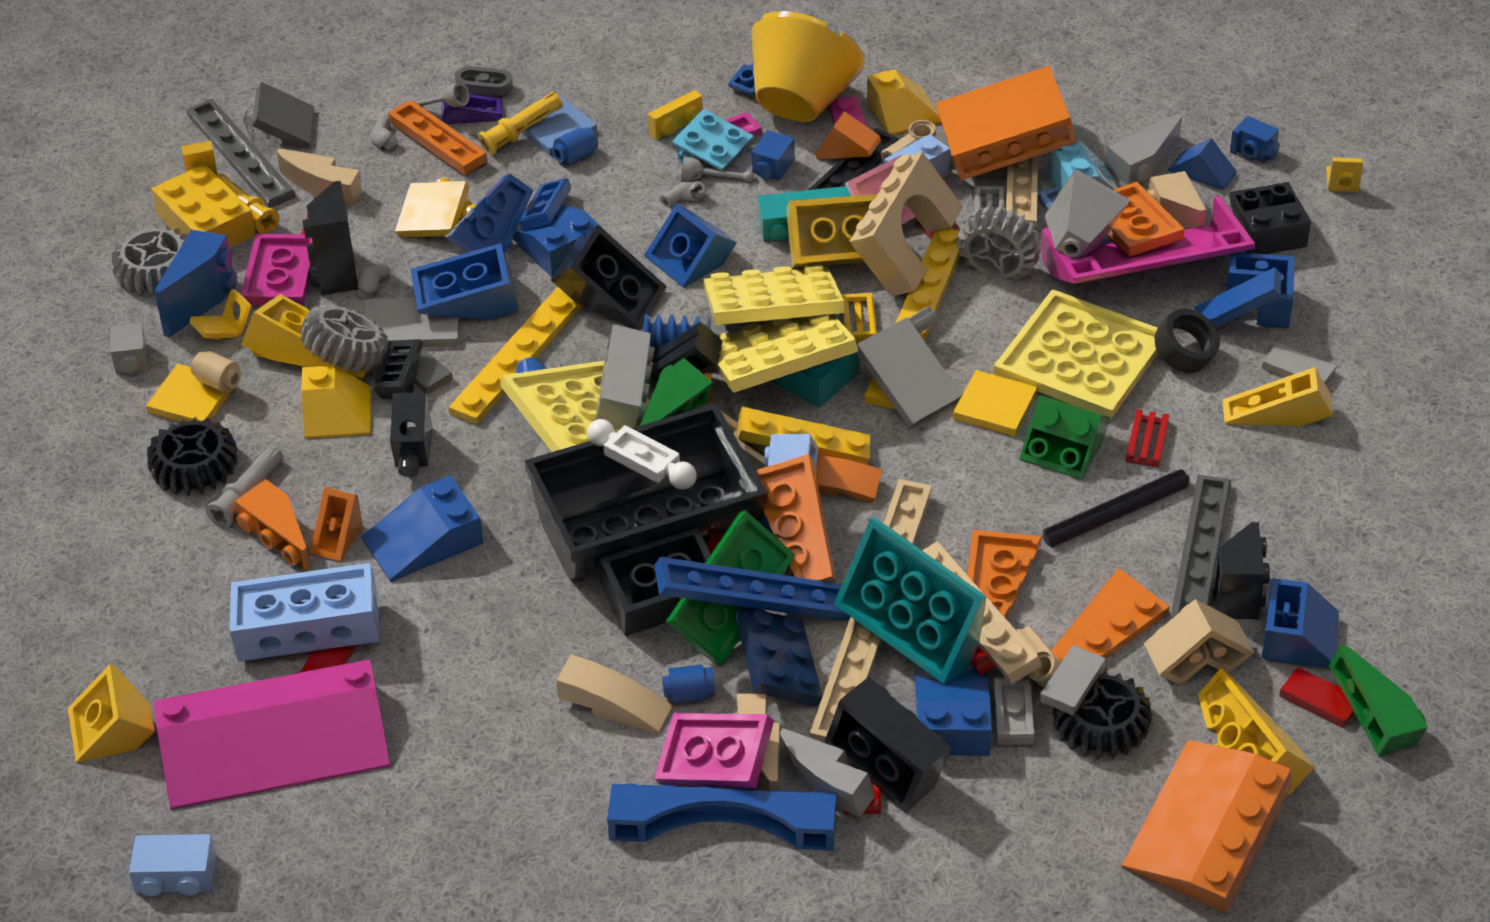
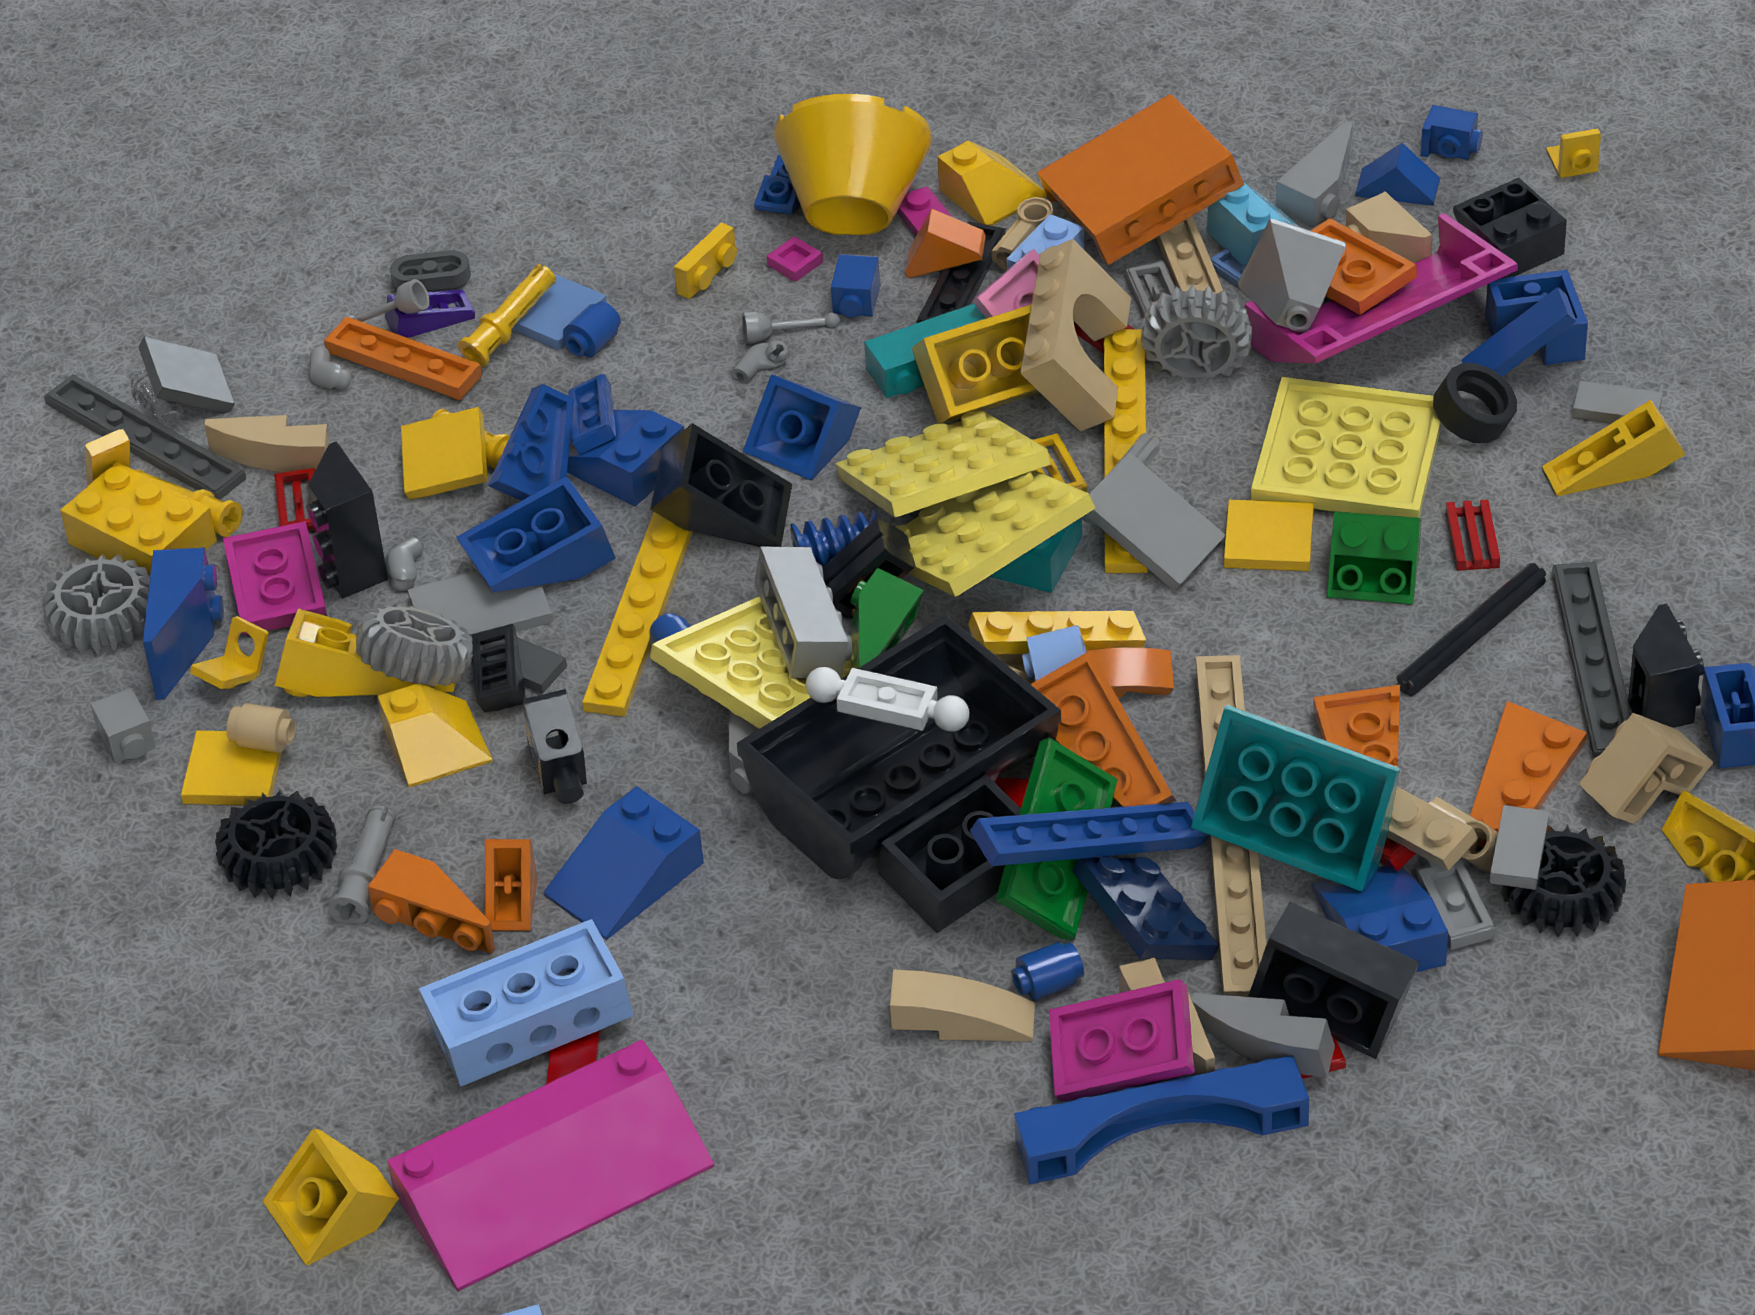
camera: 15 degrees left, 0 degrees up
medium azure hinge [671,109,754,171] -> none

